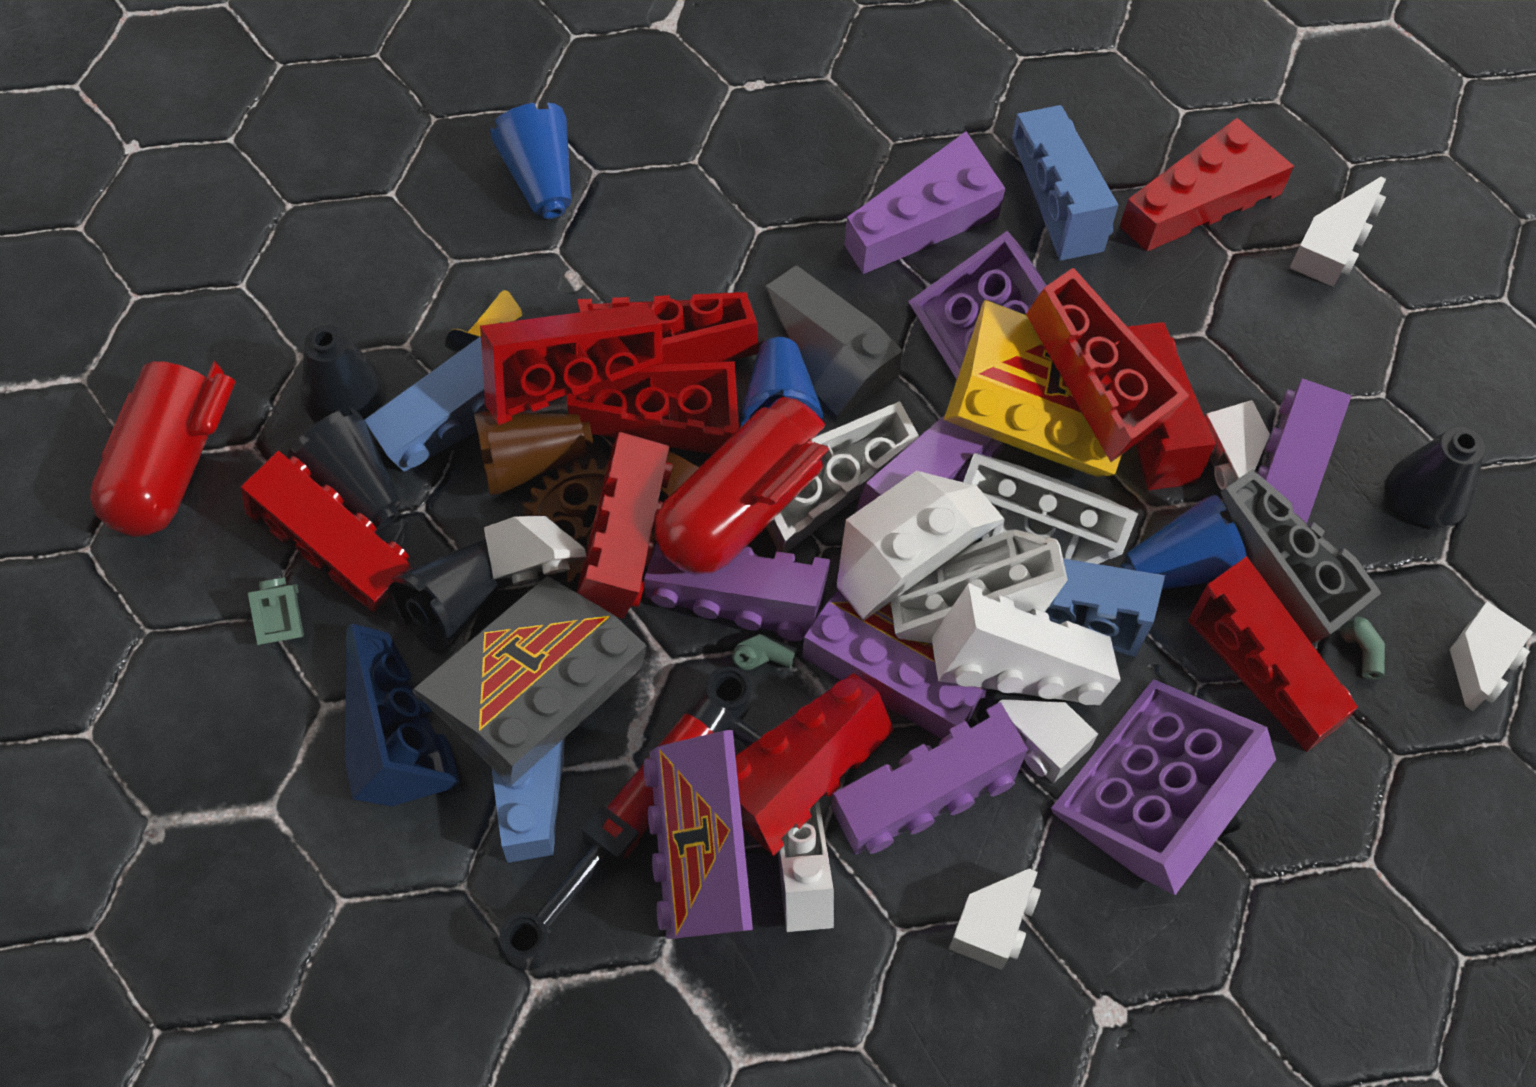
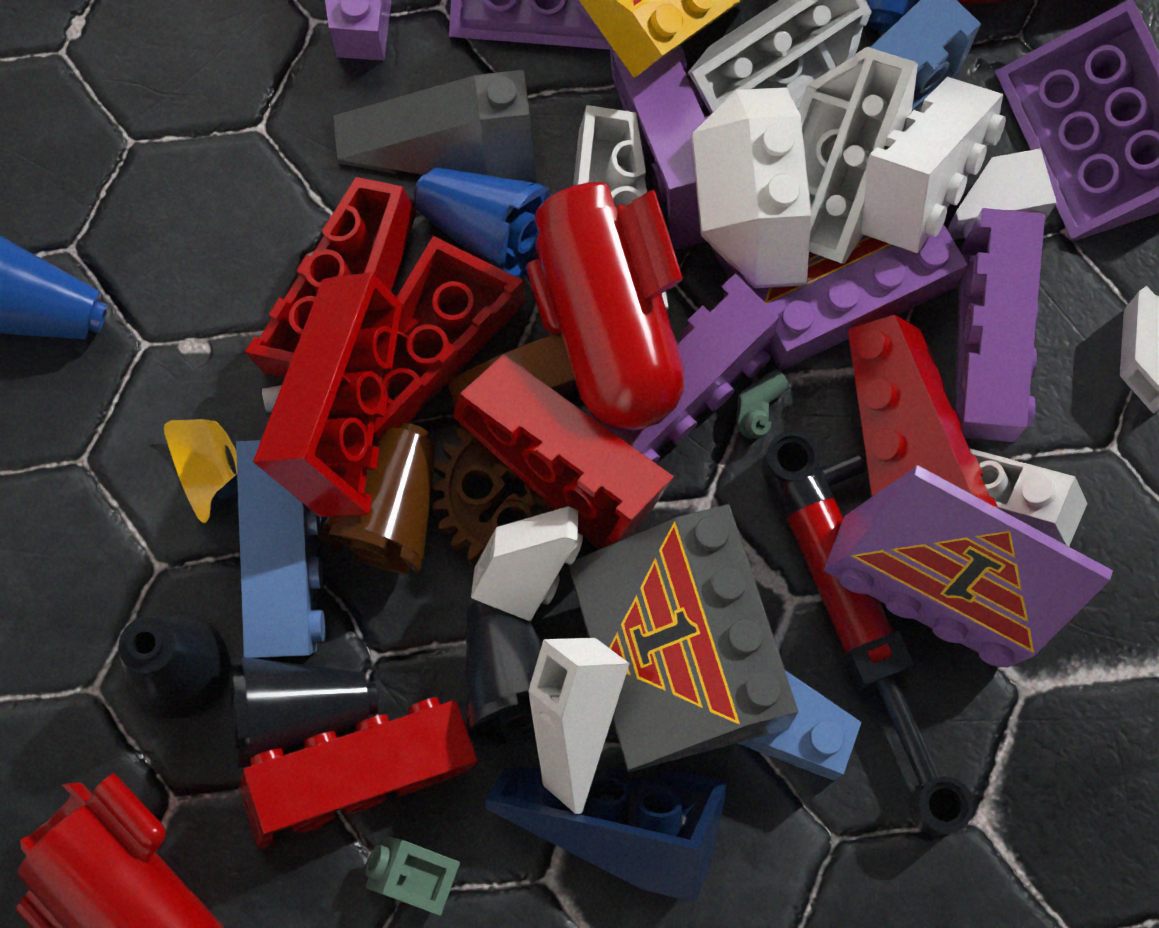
camera: 55 degrees left, 10 degrees up
none -> white slope [528,638,630,814]

